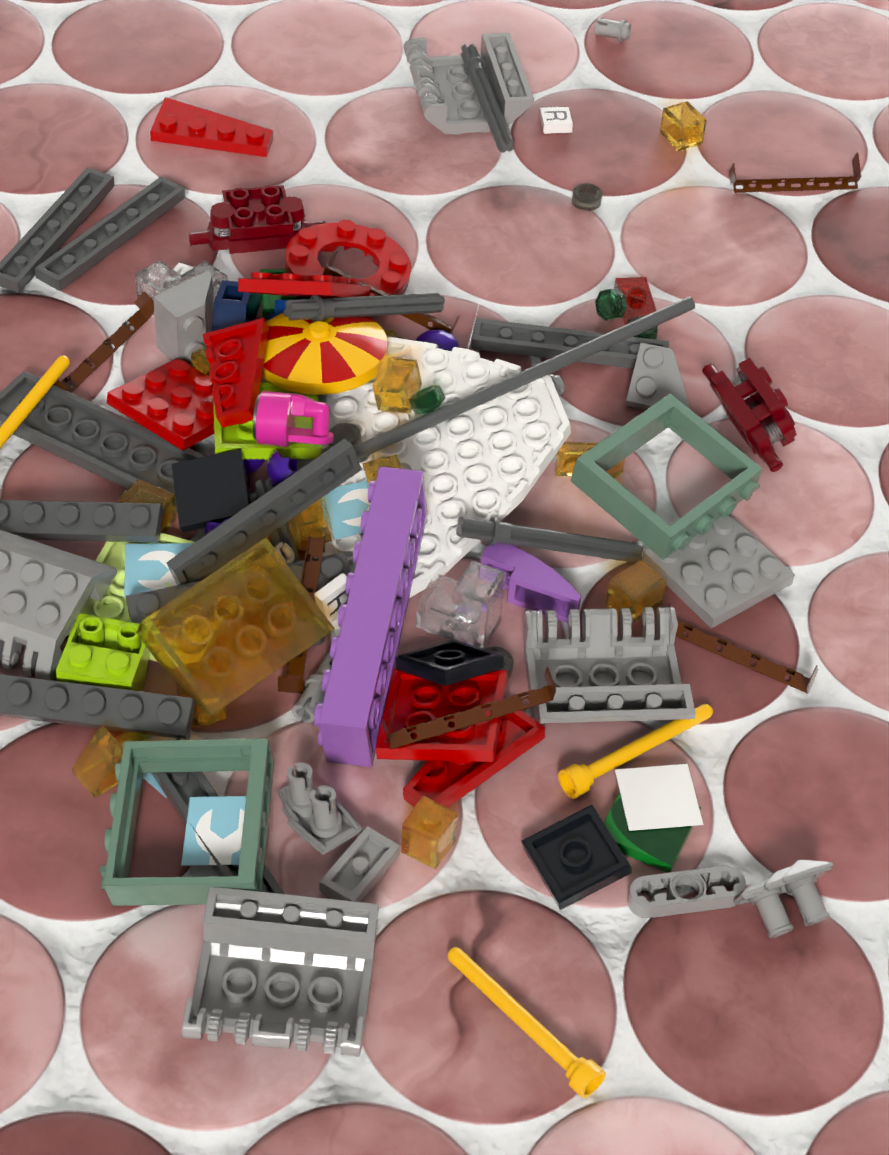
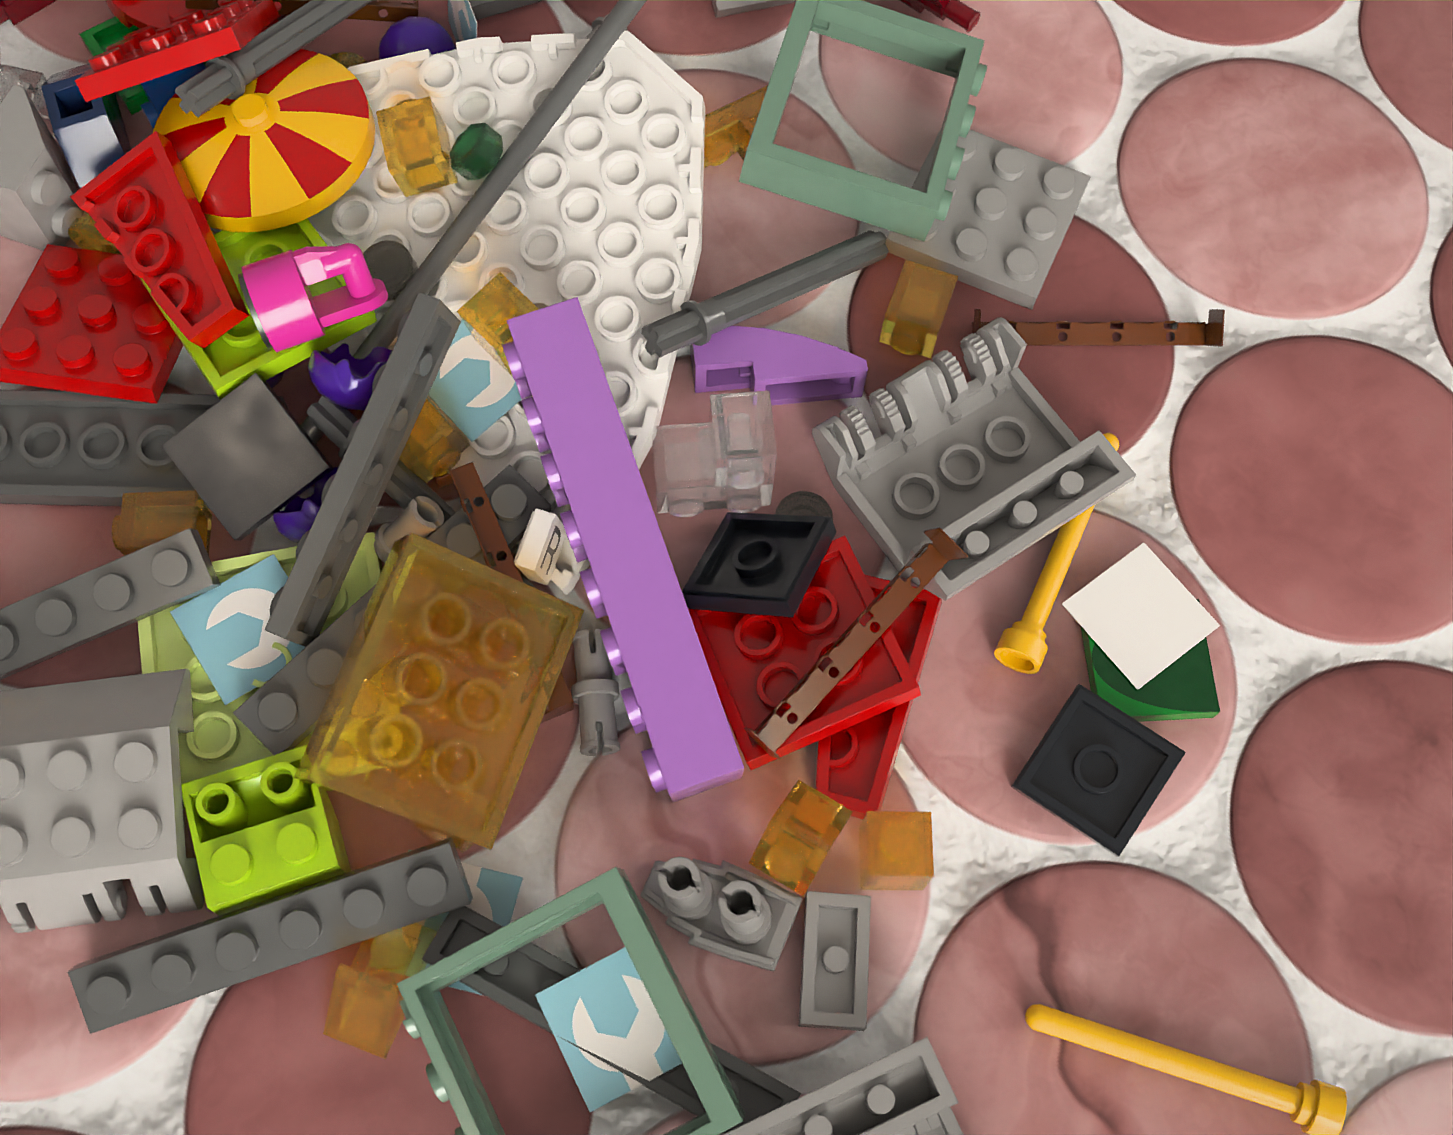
camera: 30 degrees left, 20 degrees up
light grey beam [627,866,746,918] -> none
light grey connector [734,859,834,939] -> none
none -> clear yellow brick [748,780,853,897]

